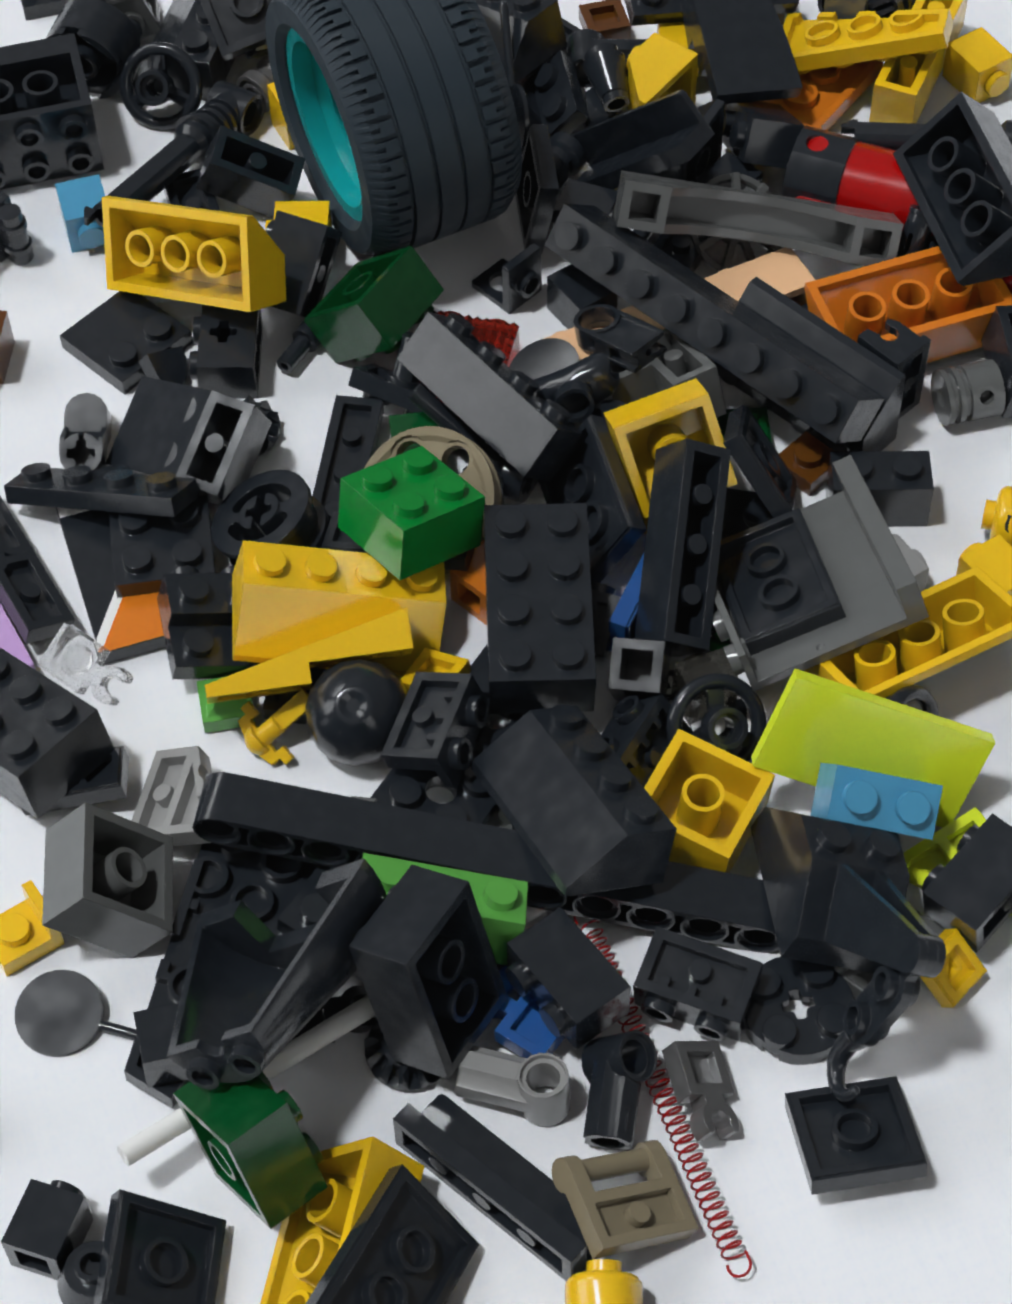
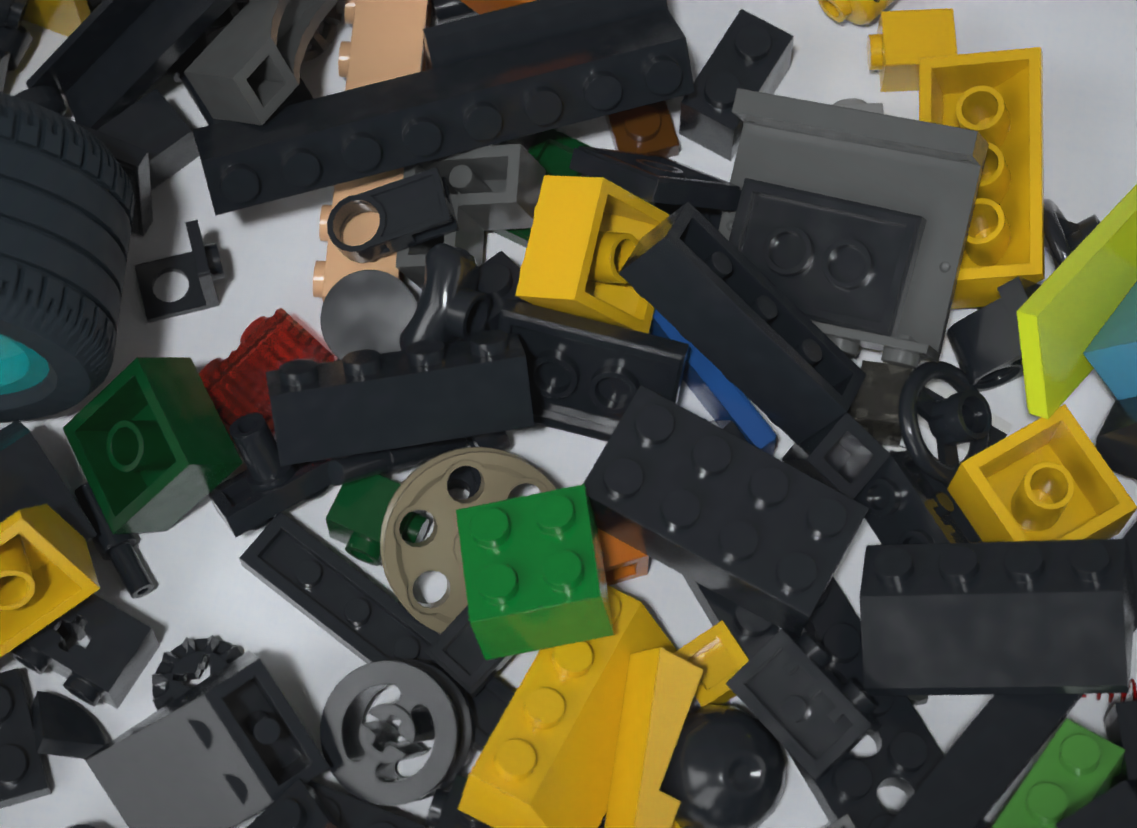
camera: 60 degrees left, 15 degrees up
black brick [547,264,618,329] -> none

